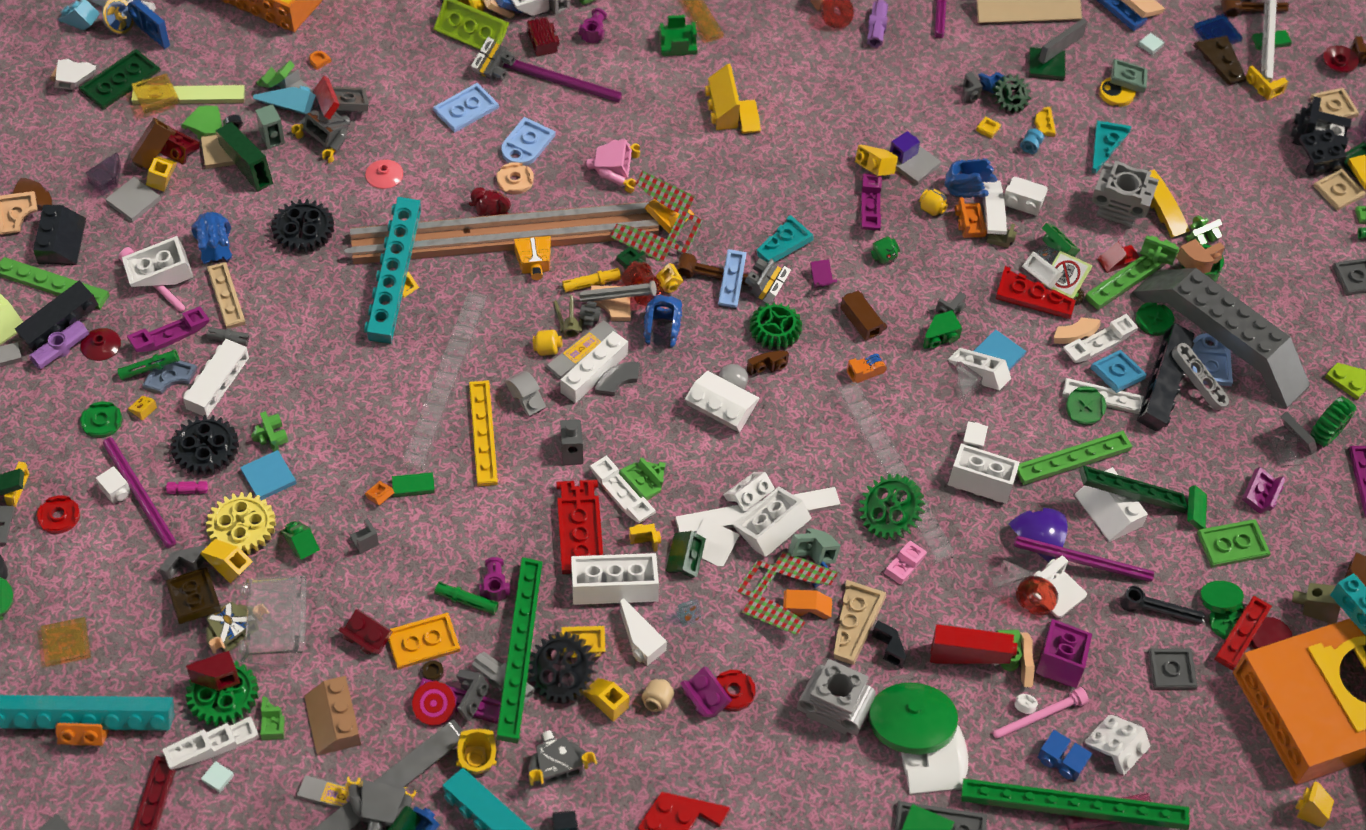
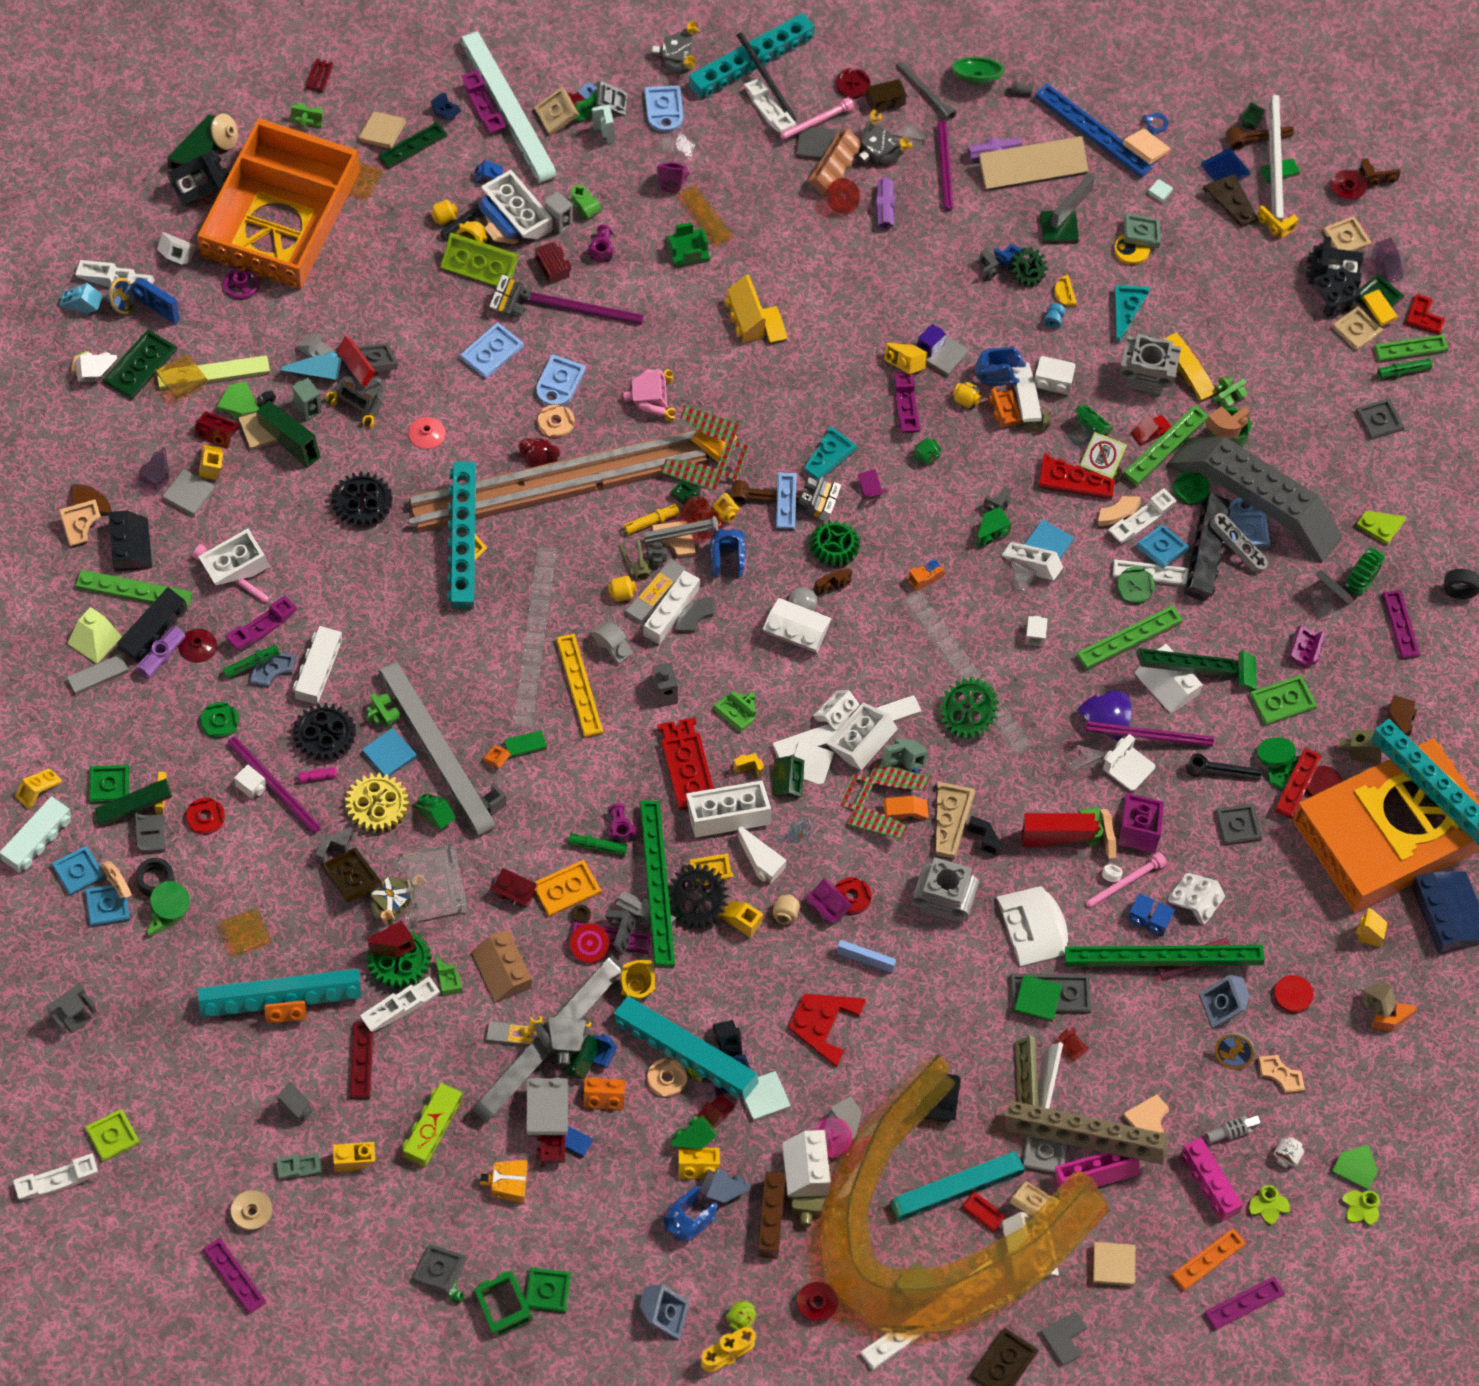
camera: 10 degrees left, 5 degrees up
yellow slope [128,395,157,421] -> none
reddish brown brick [130,118,176,170] -> none
blue piece [191,212,232,264] -> none
yellow slope [200,539,253,584] -> none
light aqua tile [201,761,234,793] -> none
tan tile [207,262,246,329] -> none
dark grey pin [207,327,250,346] -> none
bright green slope [255,60,295,87] -> none
orange tile [309,51,331,70] -> none
light orange torso [514,236,551,280] -> none
dark grey torso [528,731,597,787] -> none
white slope [590,456,656,523] -> none
reddish brown brick [840,290,888,341] -> none
green dish [869,682,958,755] -> none
bright pink slope [884,541,927,585] -> none
white slope [948,444,1020,504] -> none
yellow tile [976,116,1001,139] -> none
clear red tile [1016,576,1059,616] -> none
white tile [1022,251,1063,289] -> none
bright green hips [1140,235,1179,265] -> none
none -> magenta piece [223,269,259,299]
none -> light grey beam [378,662,495,836]
none -> light blue tile [837,940,896,973]

